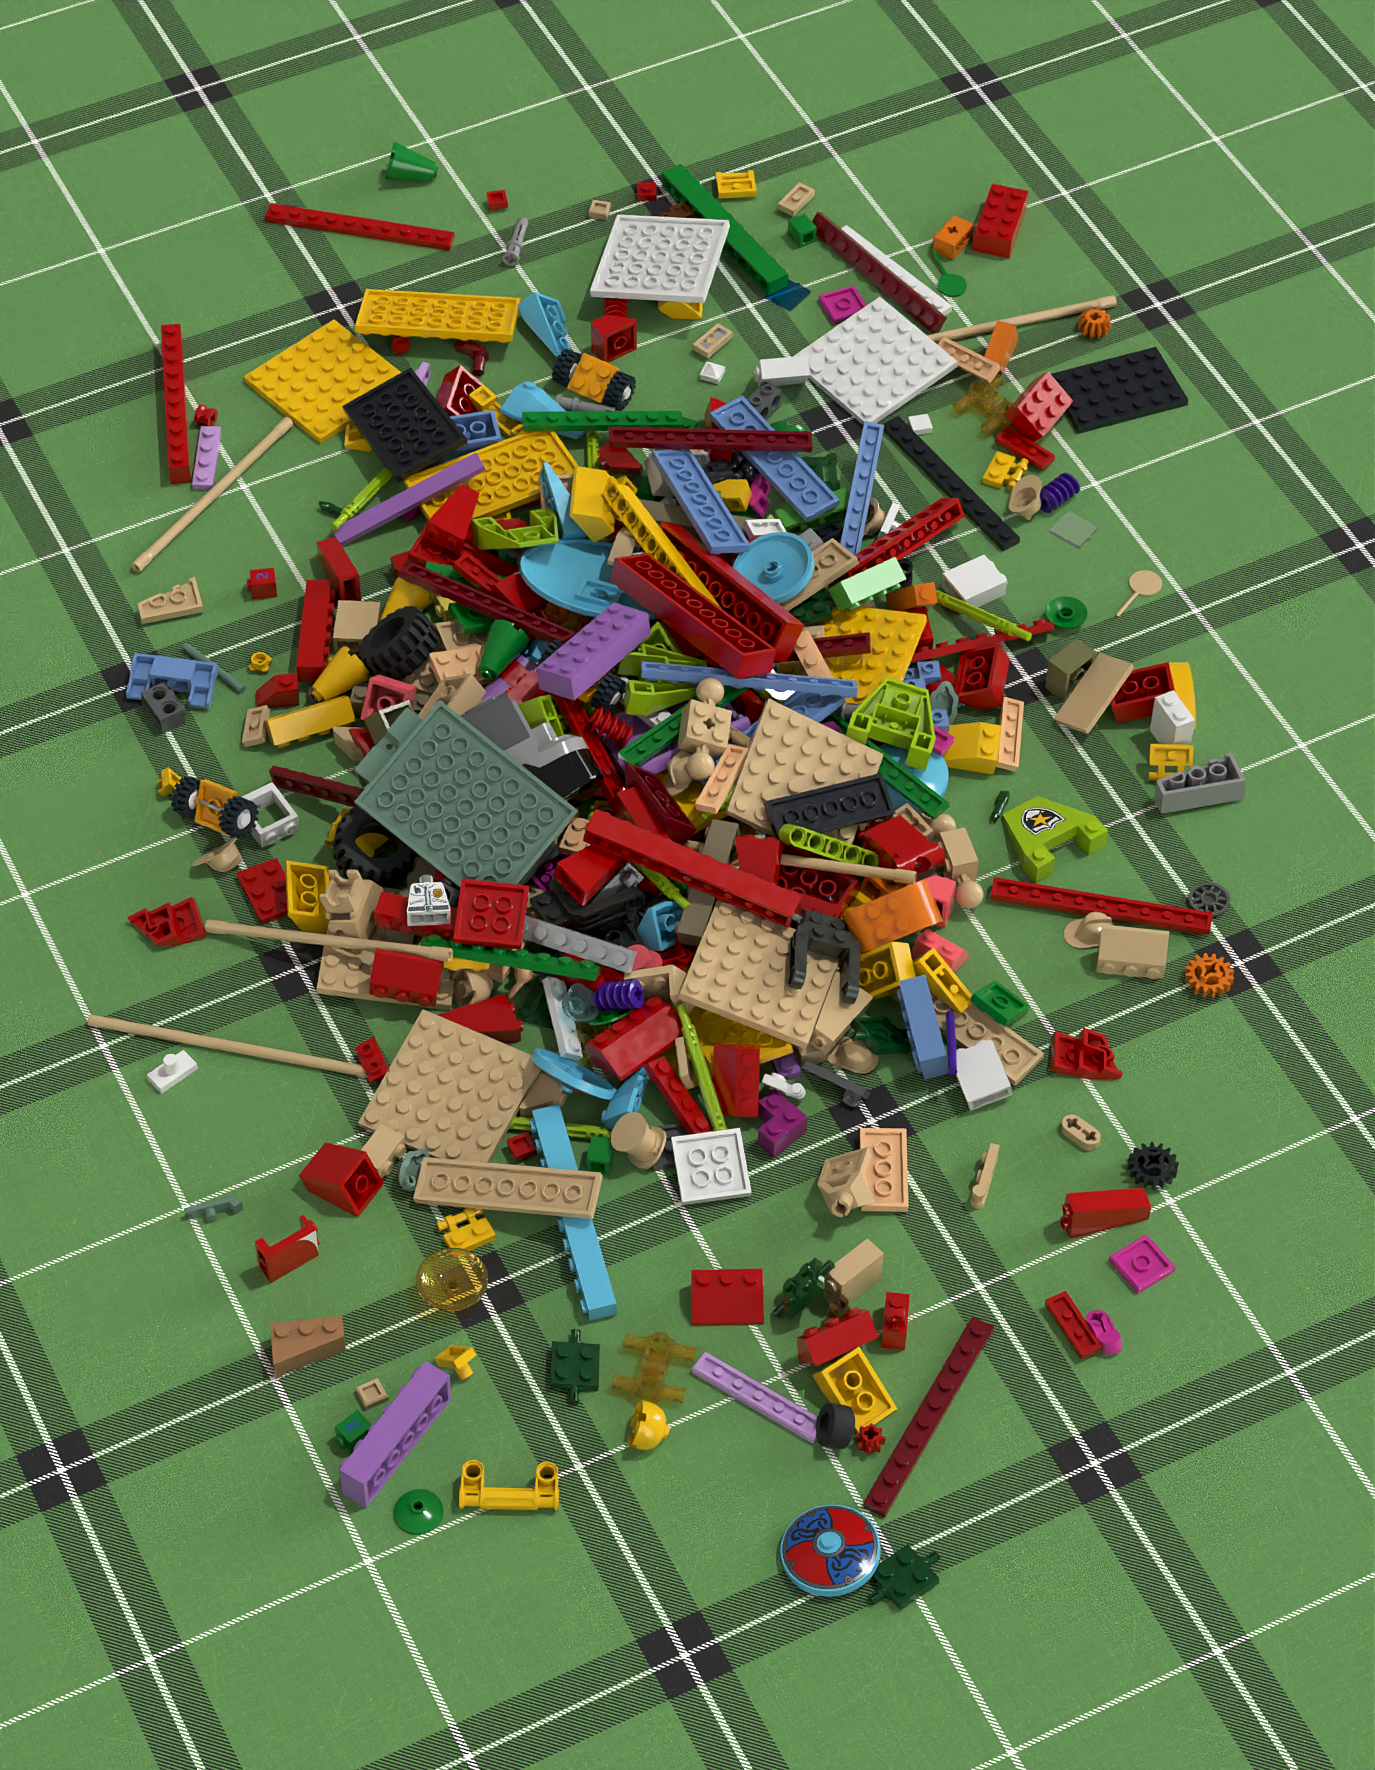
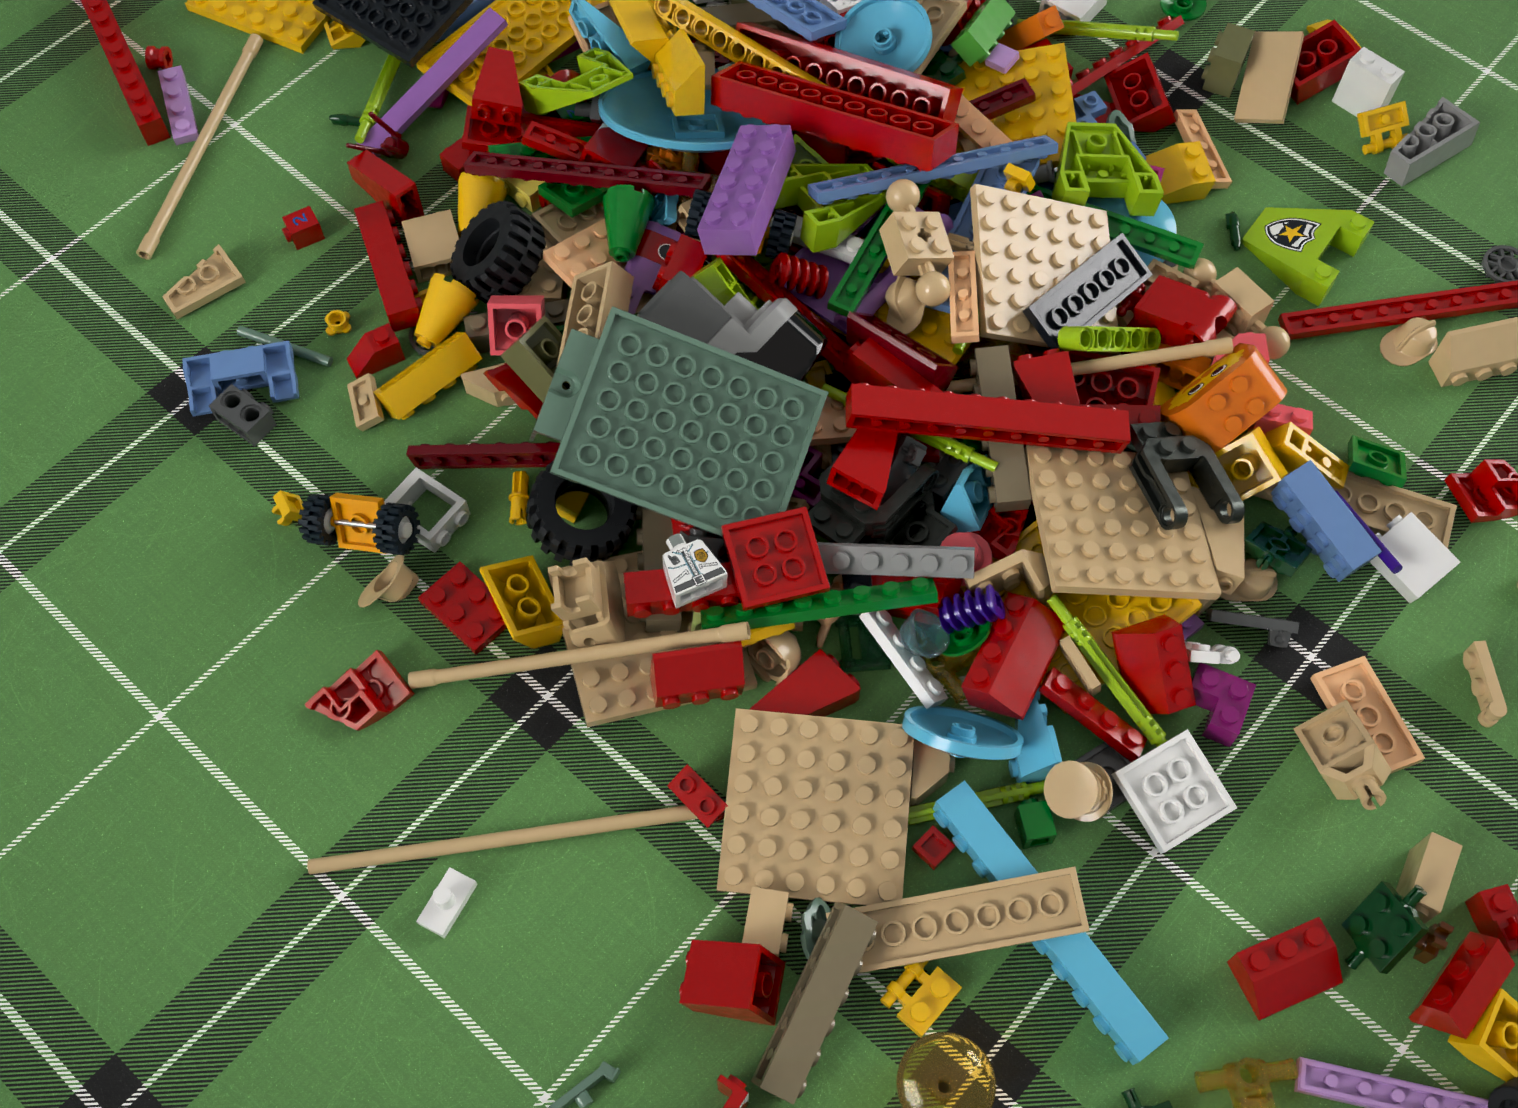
camera: 20 degrees left, 10 degrees up
none -> dark red plant [345,112,409,159]
none -> yellow slope [651,29,705,116]
none -> dark tan brick [751,902,878,1105]
none -> lavender tile [985,43,1019,74]
none -> yellow tile [1003,163,1036,193]

